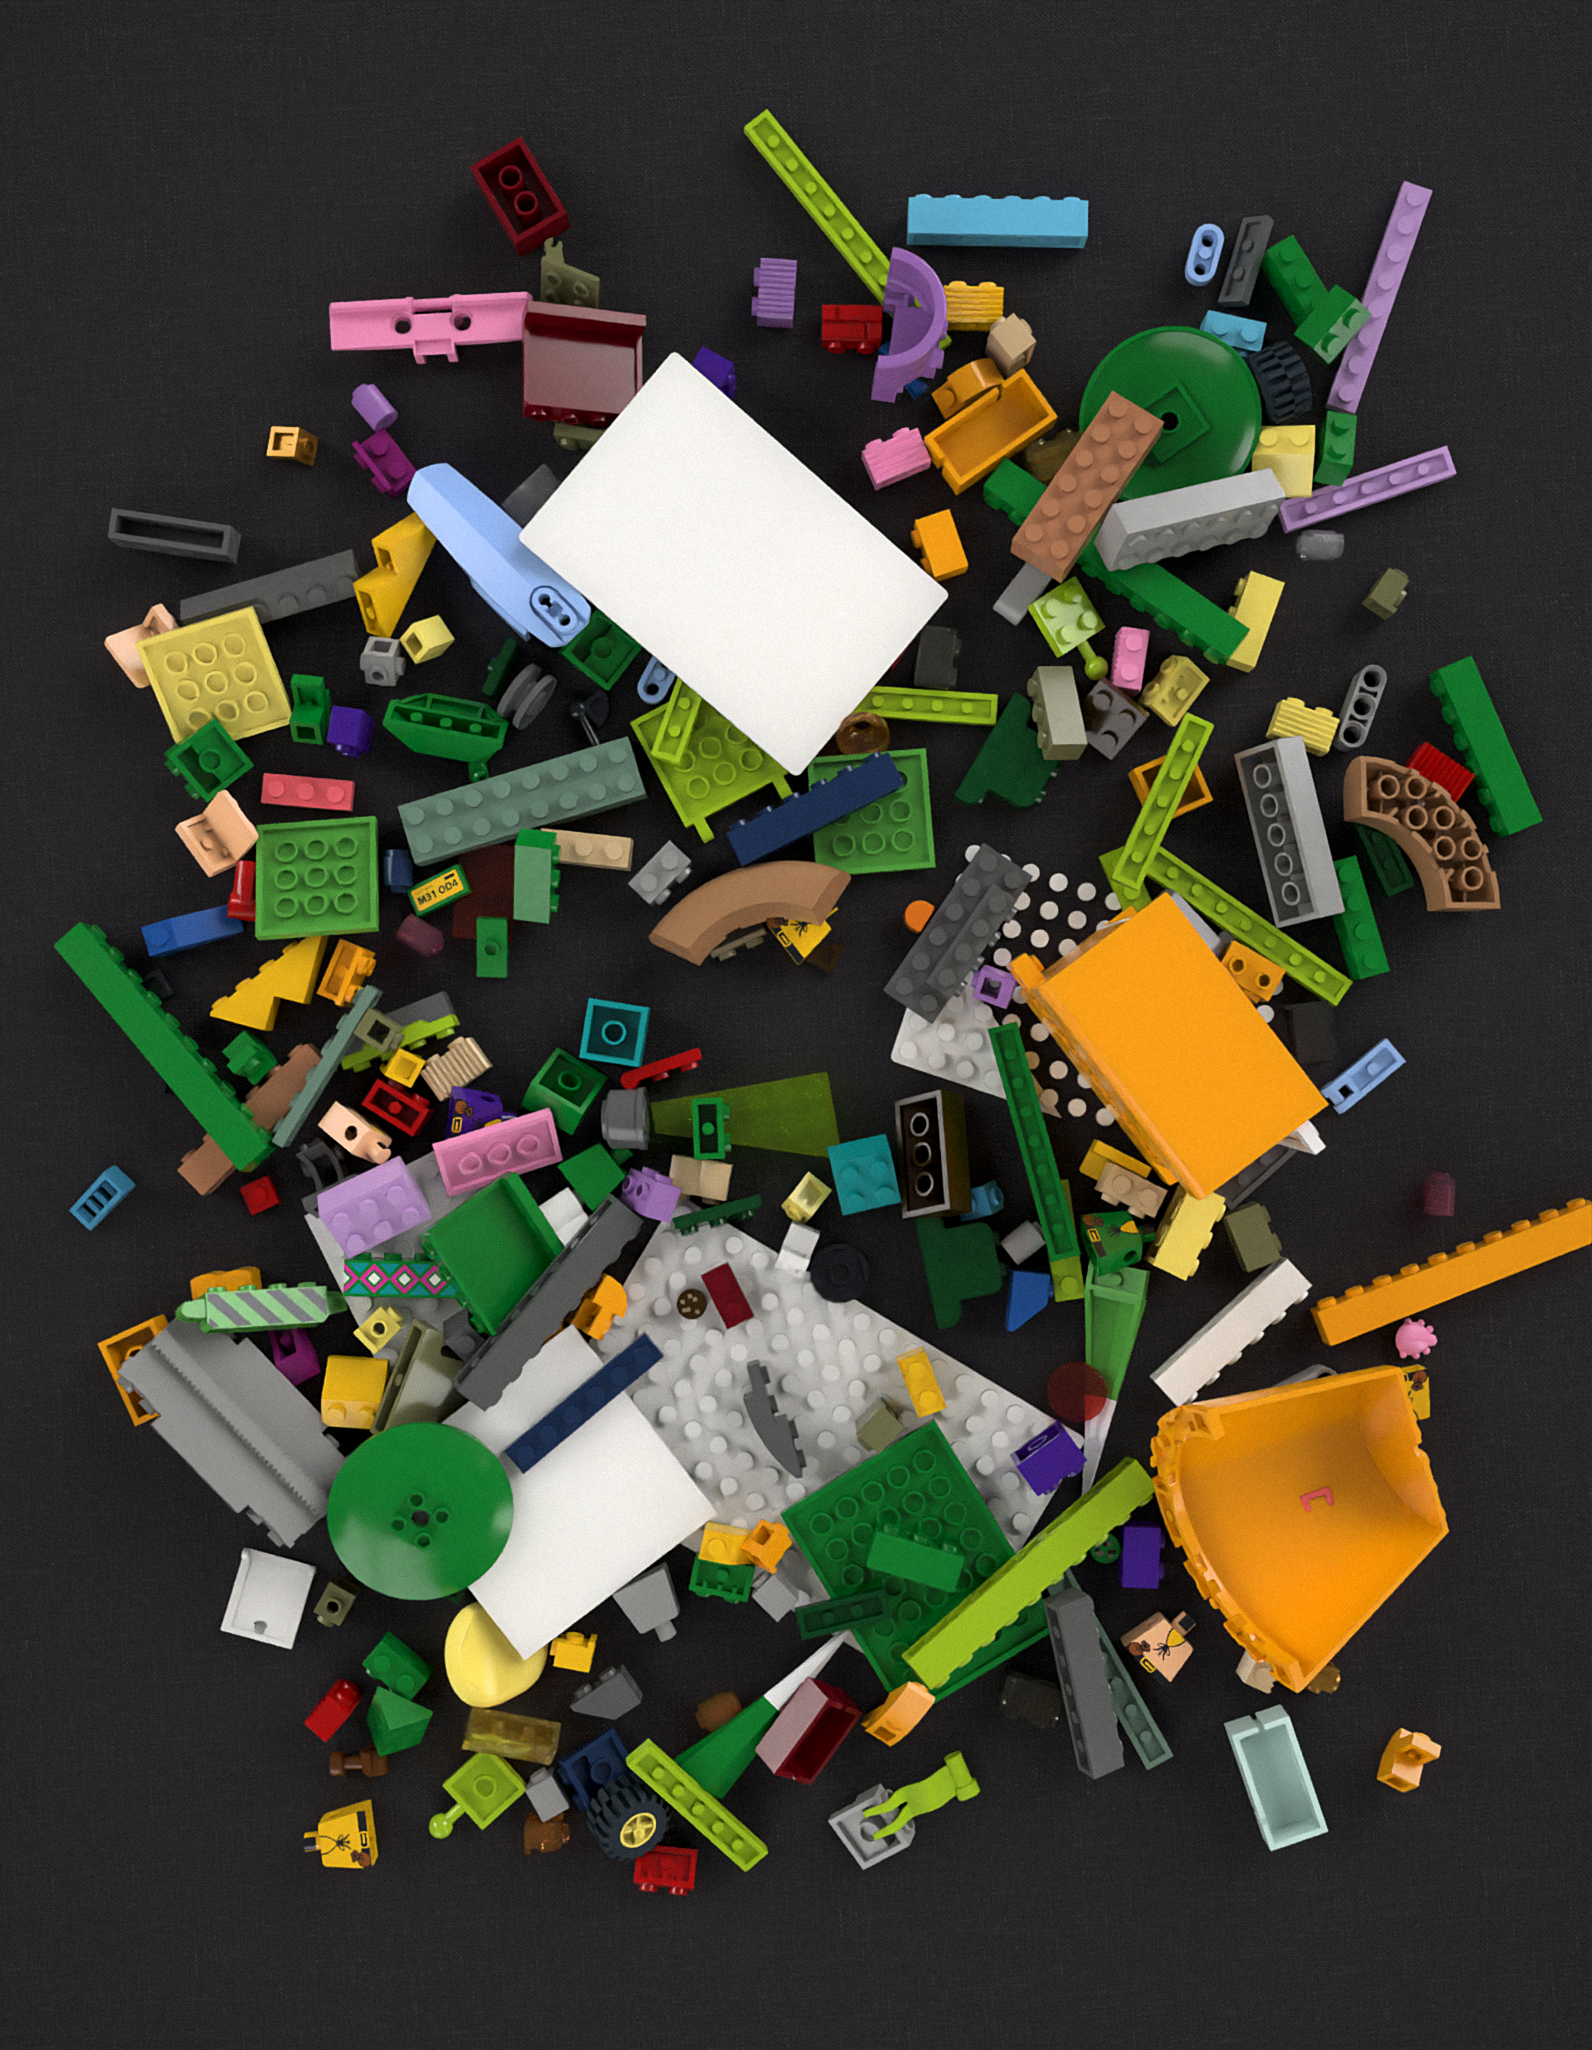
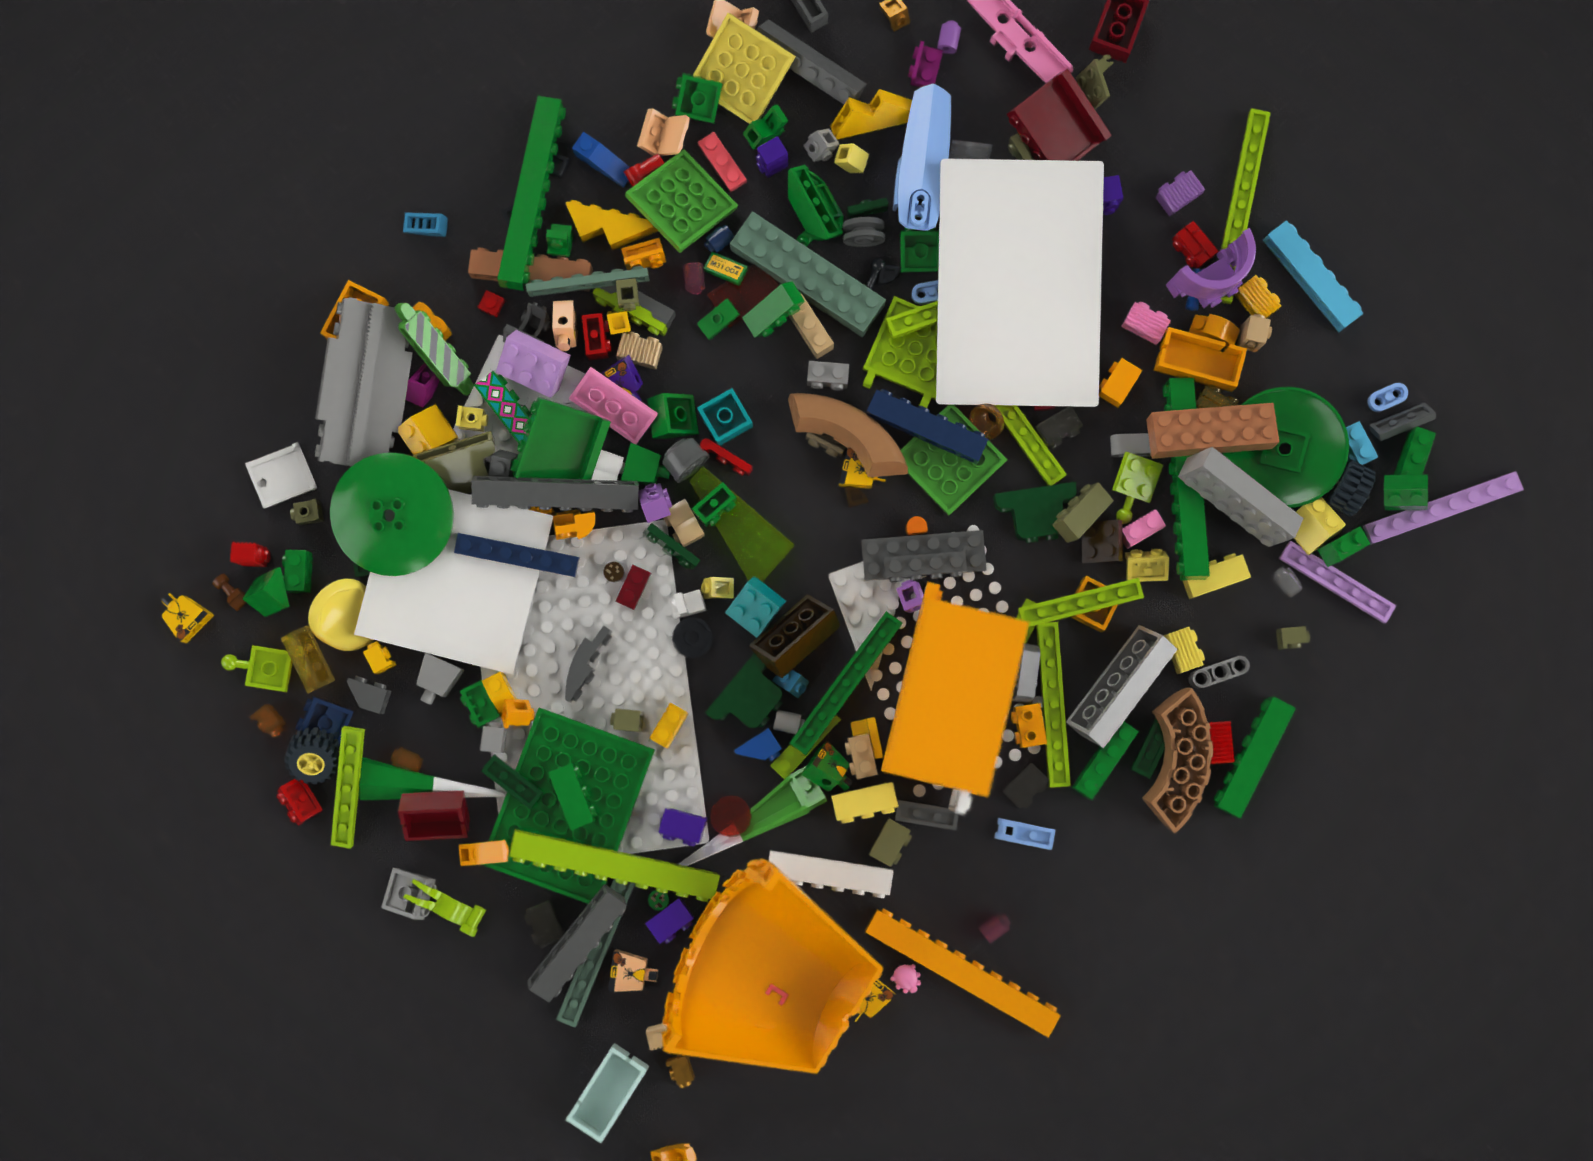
camera: 55 degrees right, 5 degrees down
light grey brick [525,1766,572,1823] -> none

